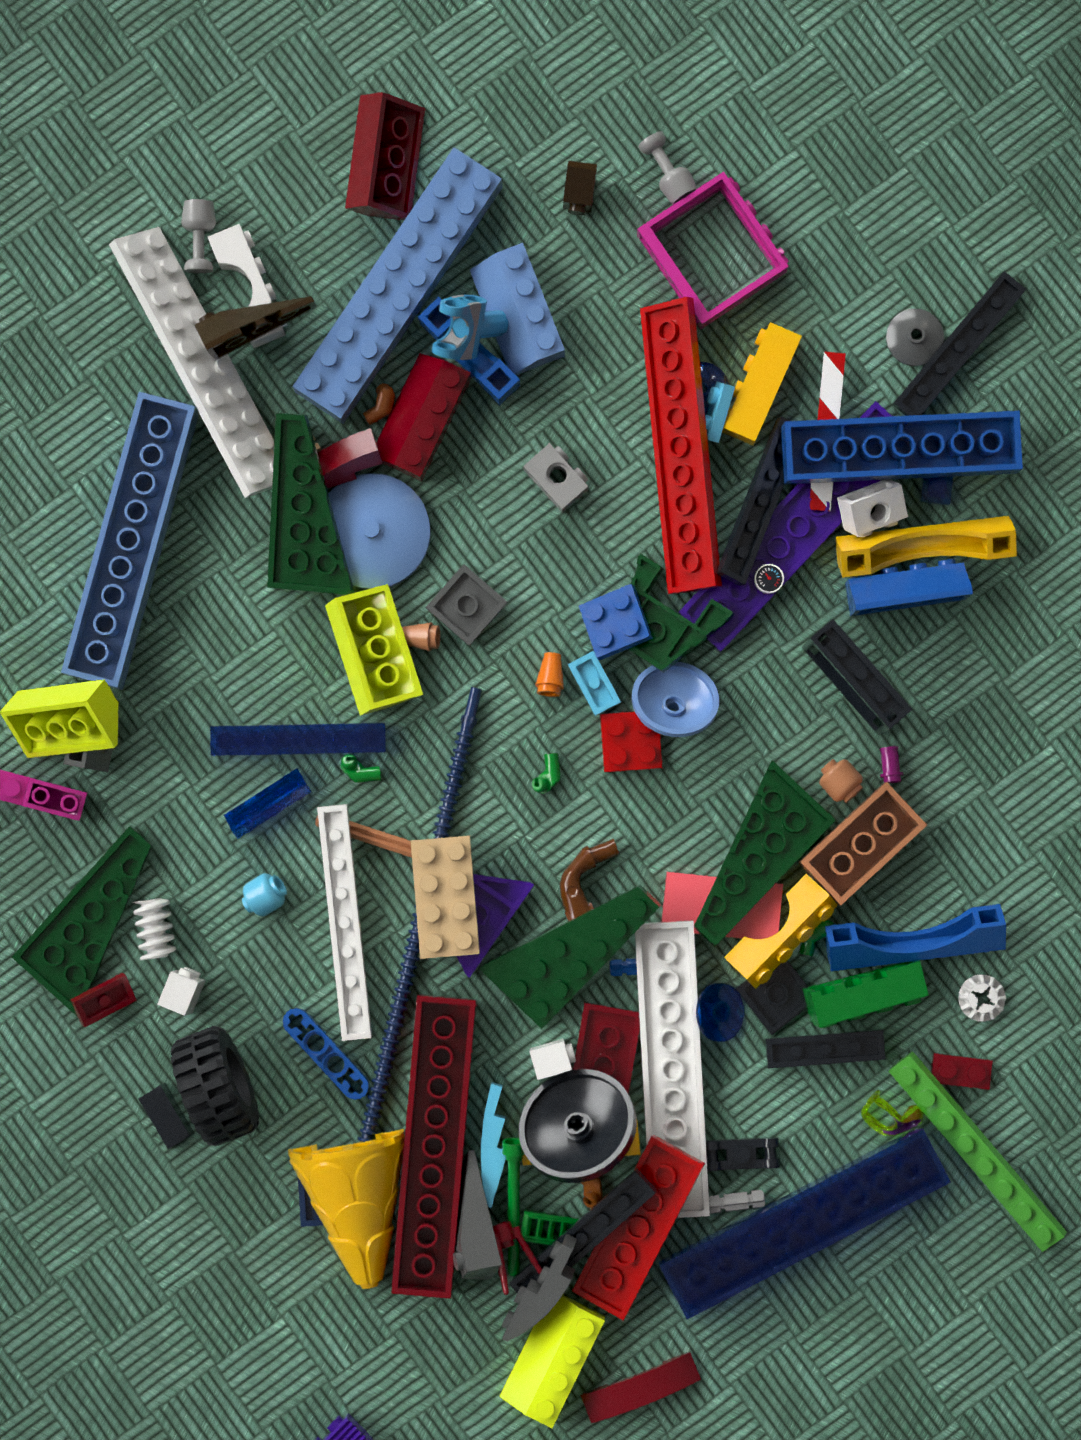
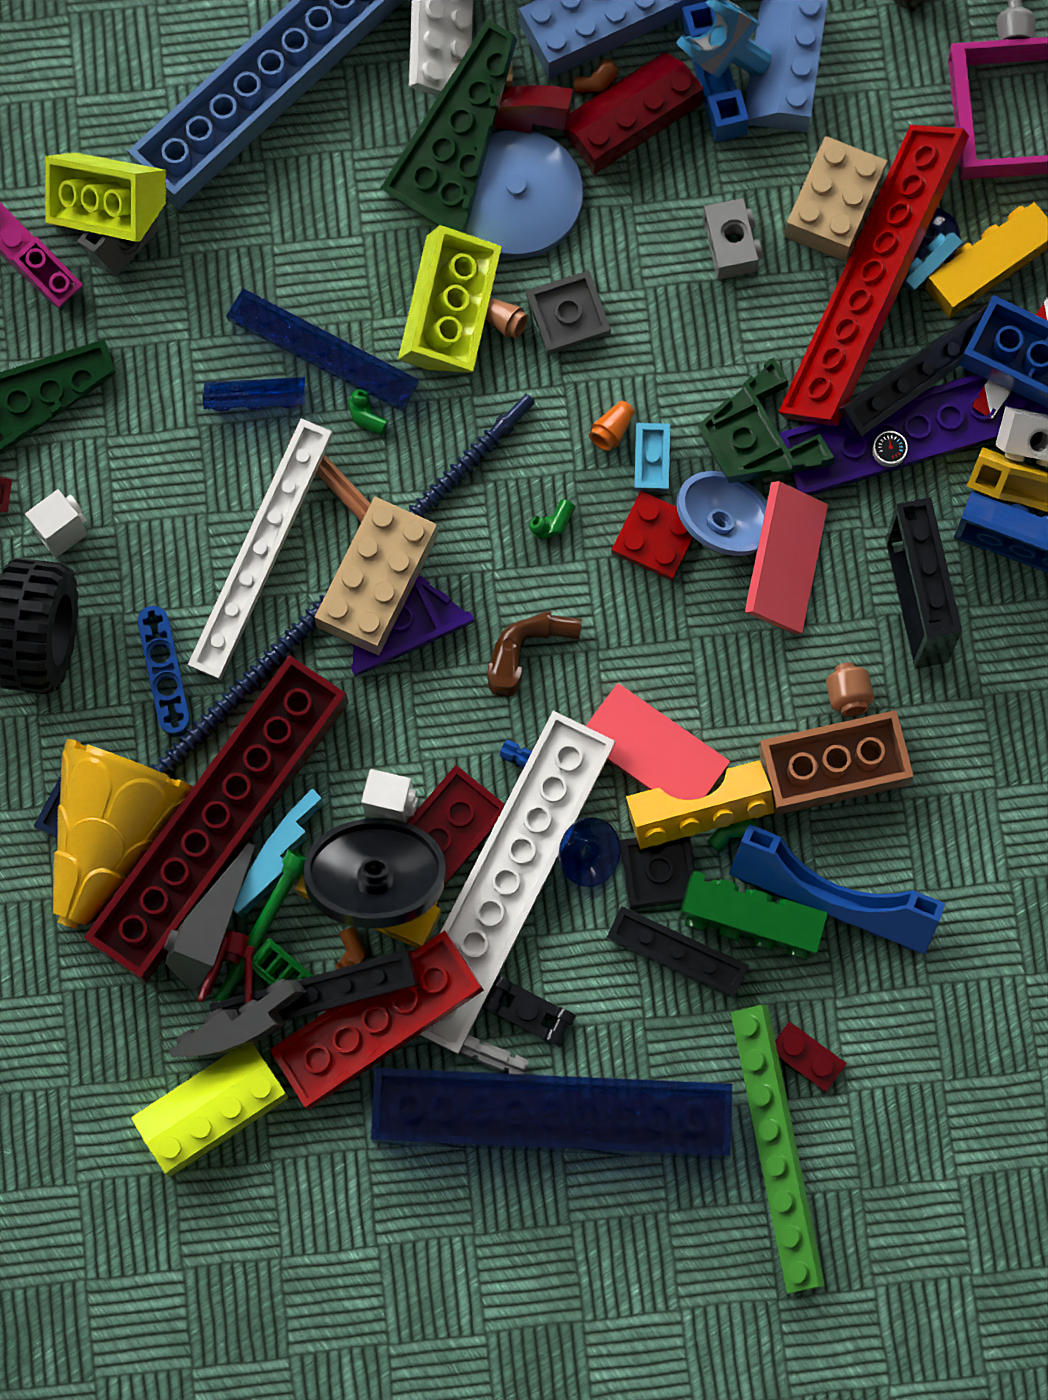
camera: 25 degrees right, 10 degrees down
white piece [132,898,176,960] -> none
medium azure head [242,873,287,916] -> none
dark green wing [479,885,661,1029] -> none
blue plate [579,584,653,660] -> none
dark red slope [580,1351,701,1423] -> none
dark green wing [694,760,836,947] -> none
clear neon green piece [861,1090,924,1136] -> none
magenta pin [879,746,904,783] -> none
white gear [958,974,1006,1022] -> none
none -> coral tile [745,481,828,634]
none -> tan brick [784,136,887,262]

